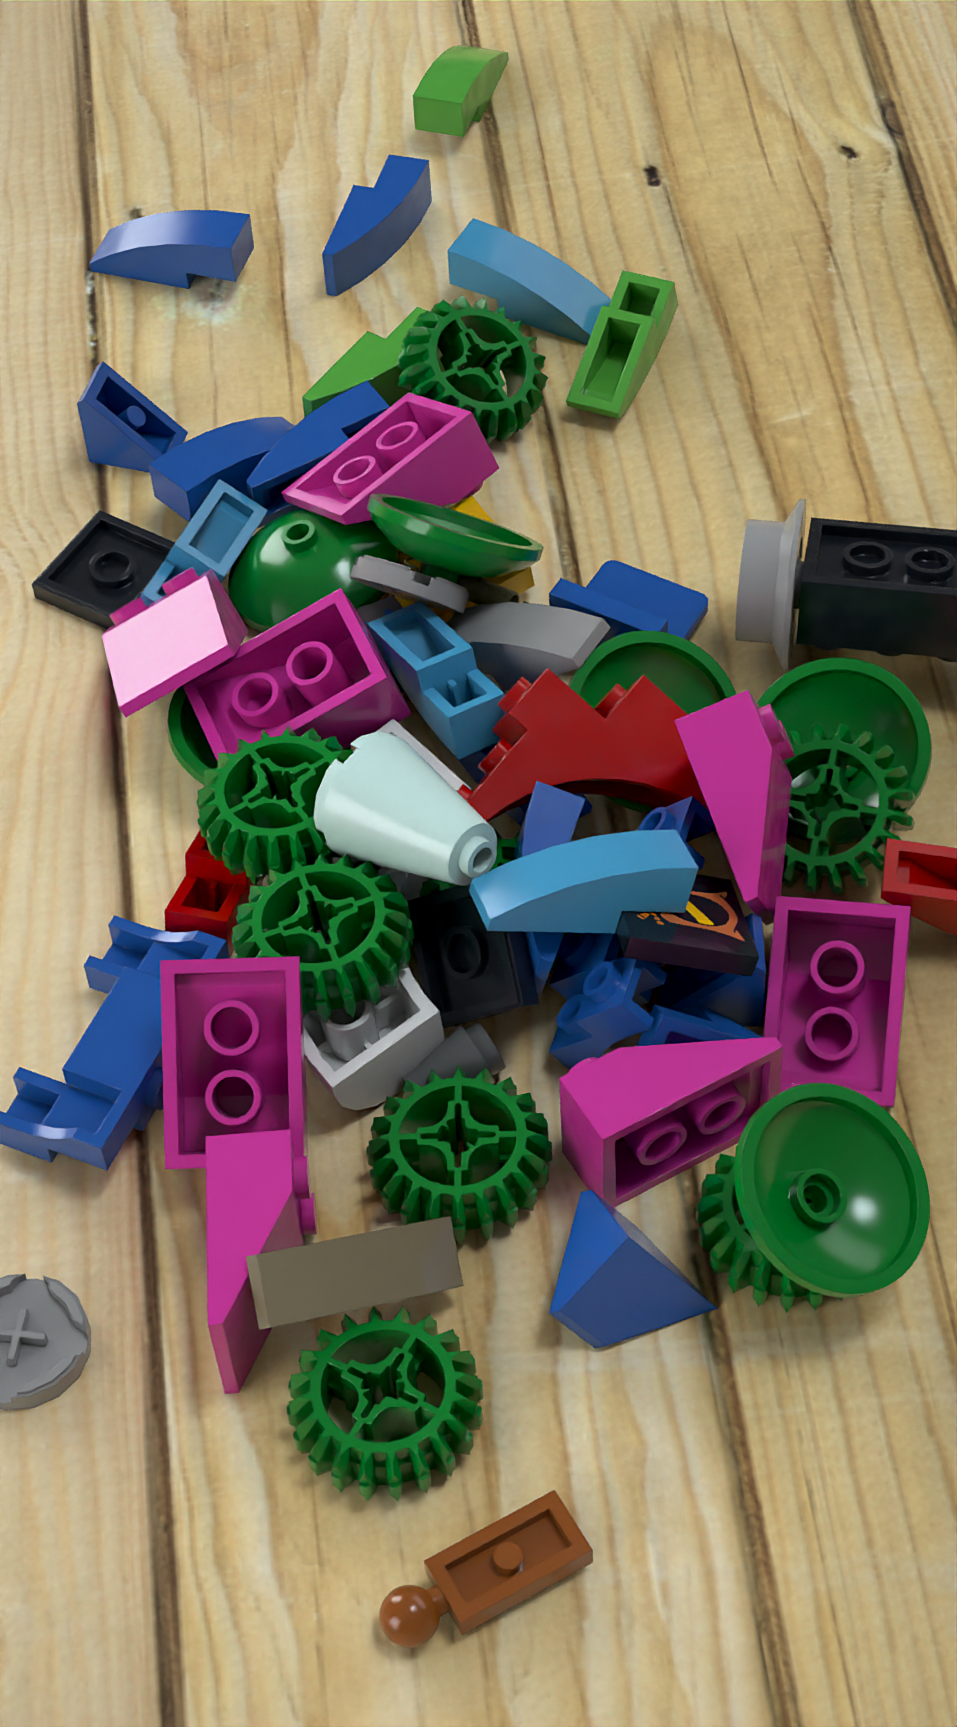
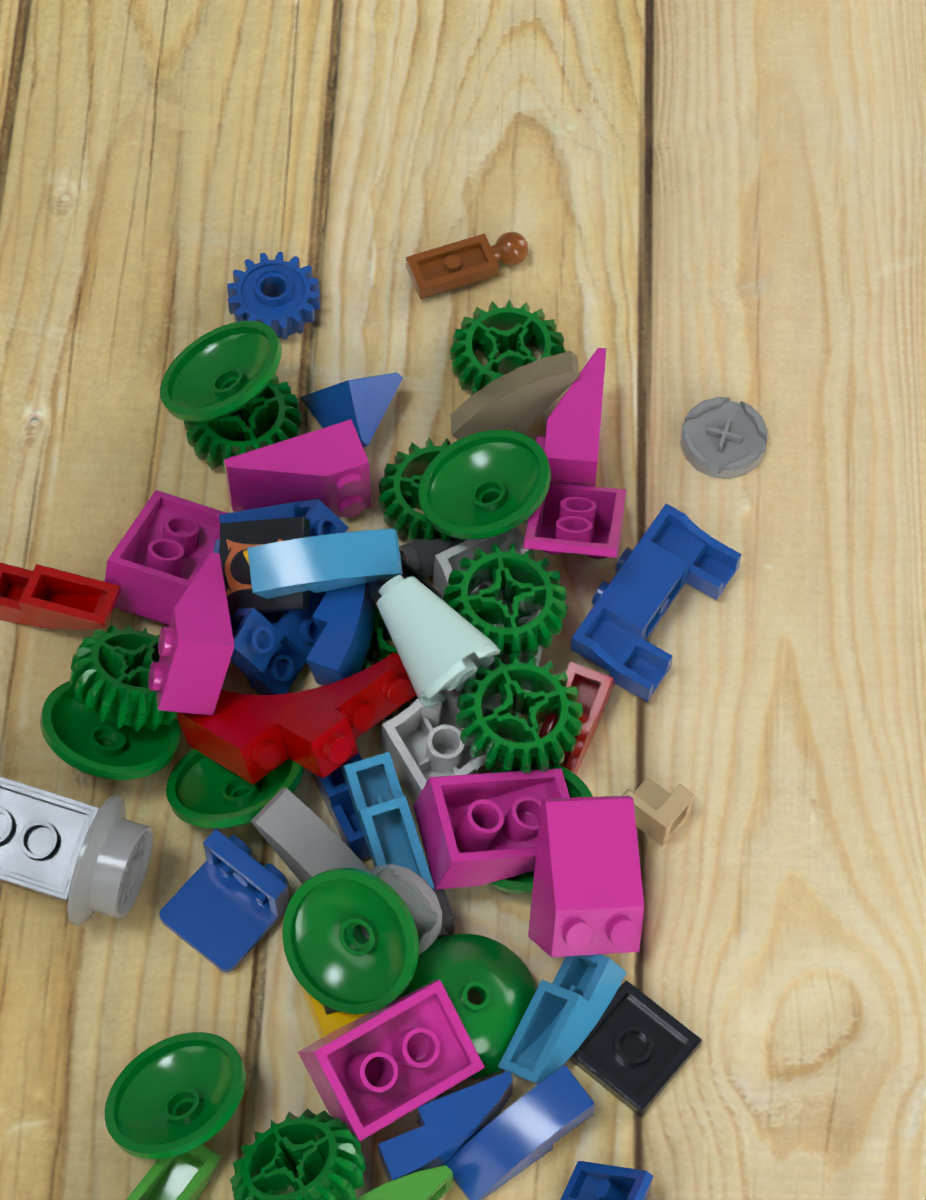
camera: 175 degrees left, 10 degrees up
none -> green dish [104,1032,246,1159]
none -> blue gear [227,252,320,340]
none -> green dish [418,430,551,540]
none -> tan panel [622,778,695,846]

